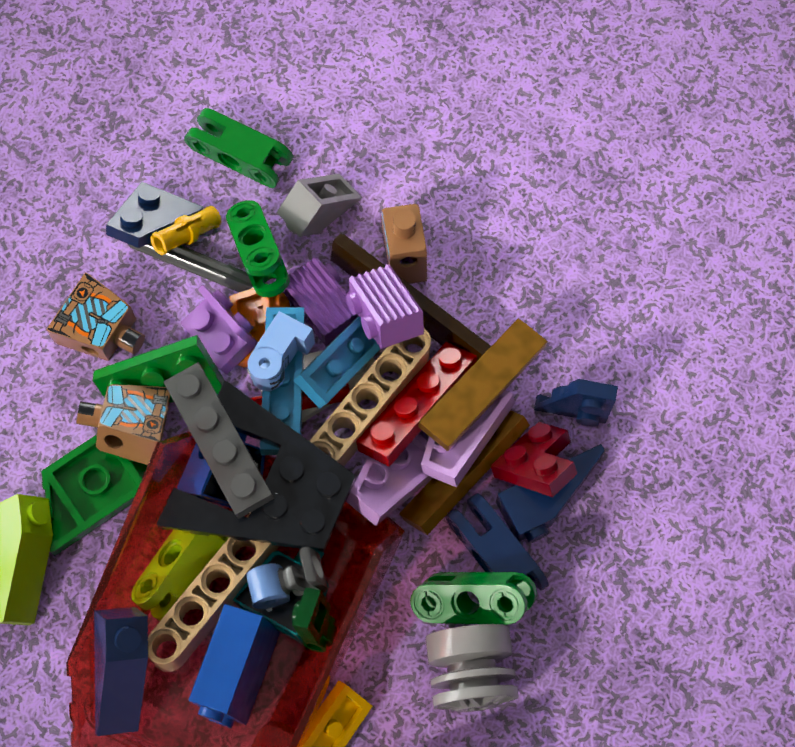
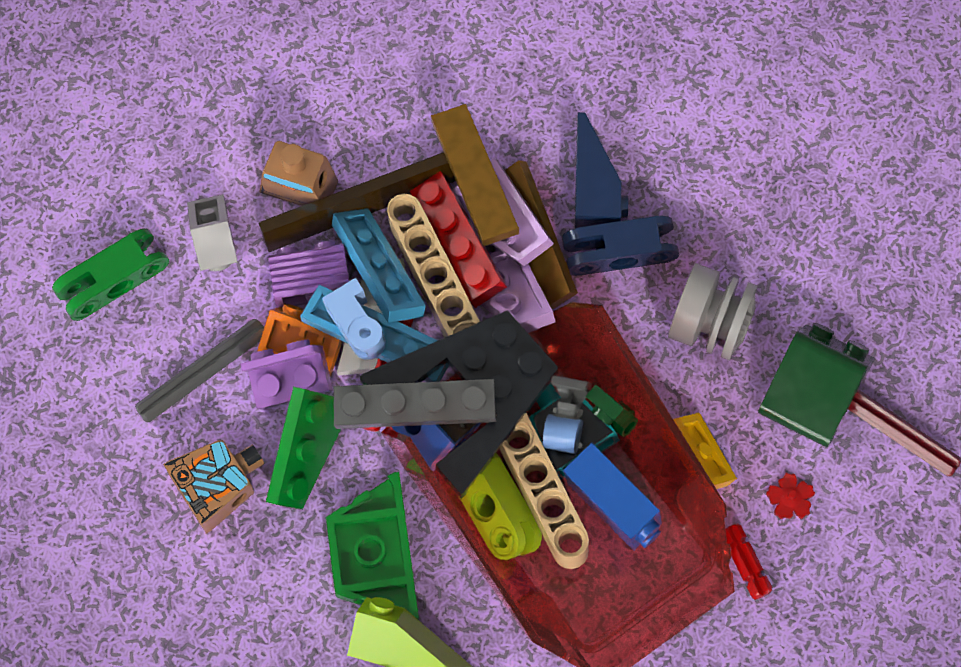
camera: 60 degrees left, 0 degrees up
torso [76,384,170,467] -> none
dark blue slope [94,607,148,736] -> none
wing [106,182,203,248] -> none
yellow pin [150,206,222,255] -> none
green piece [226,200,290,297] -> none
medium lavender brick [346,264,424,349] -> none
green piece [410,572,537,625] -> none
dark red plate [490,422,577,497] -> none
dark blue wing [534,379,618,427] -> none

